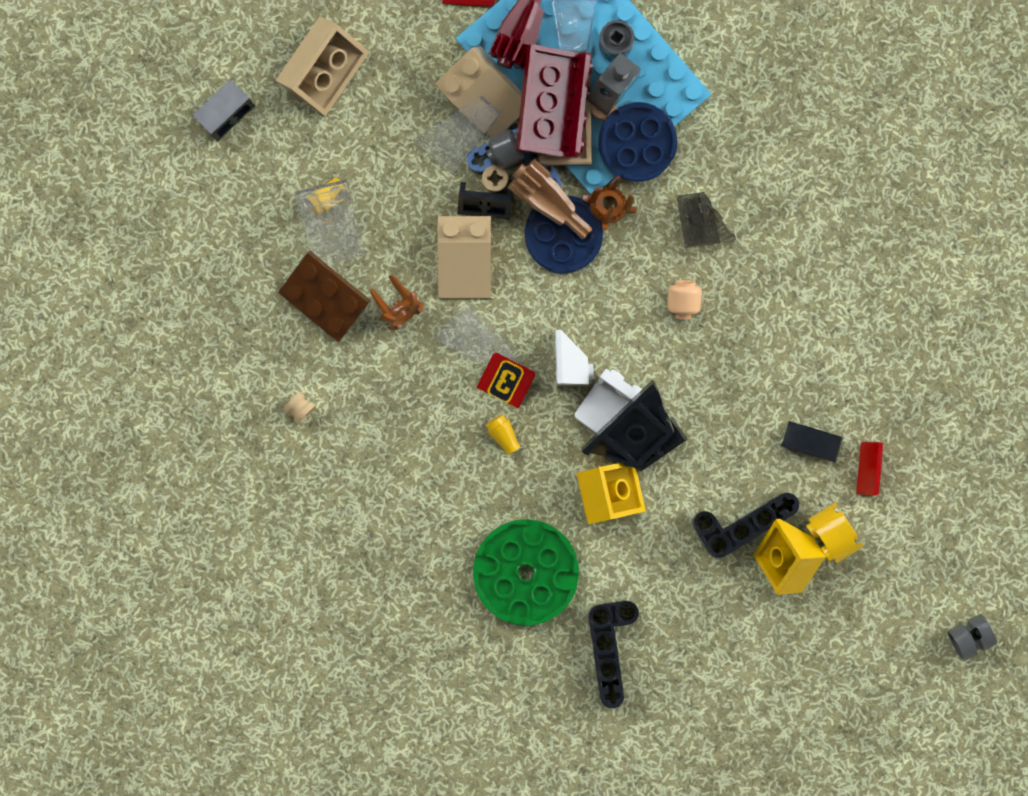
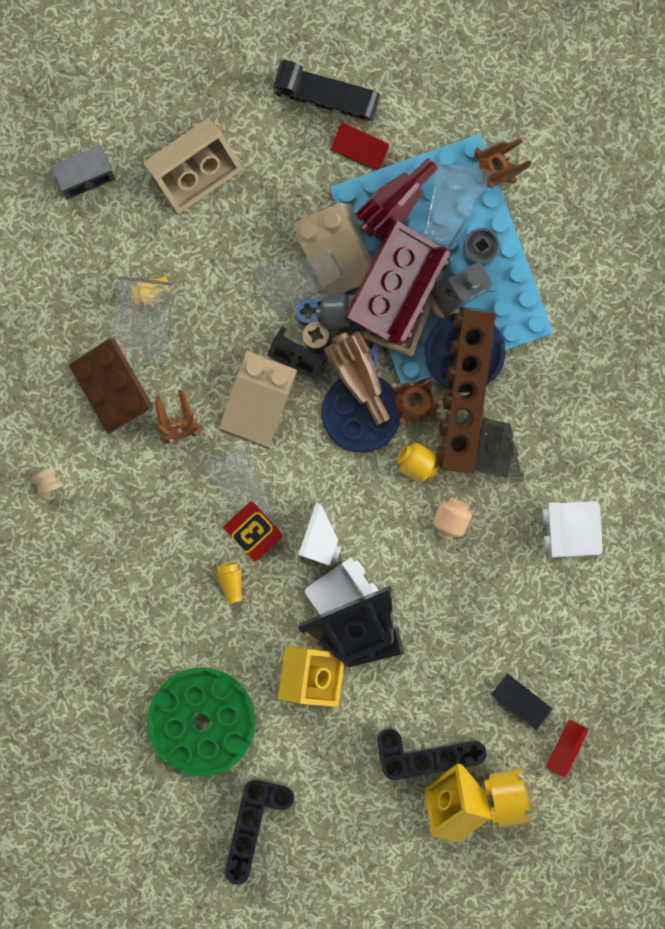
camera: 20 degrees right, 0 degrees up
none -> yellow head [397,443,439,482]
none -> reddish brown brick [436,306,496,474]
none -> white bracket [542,501,603,558]

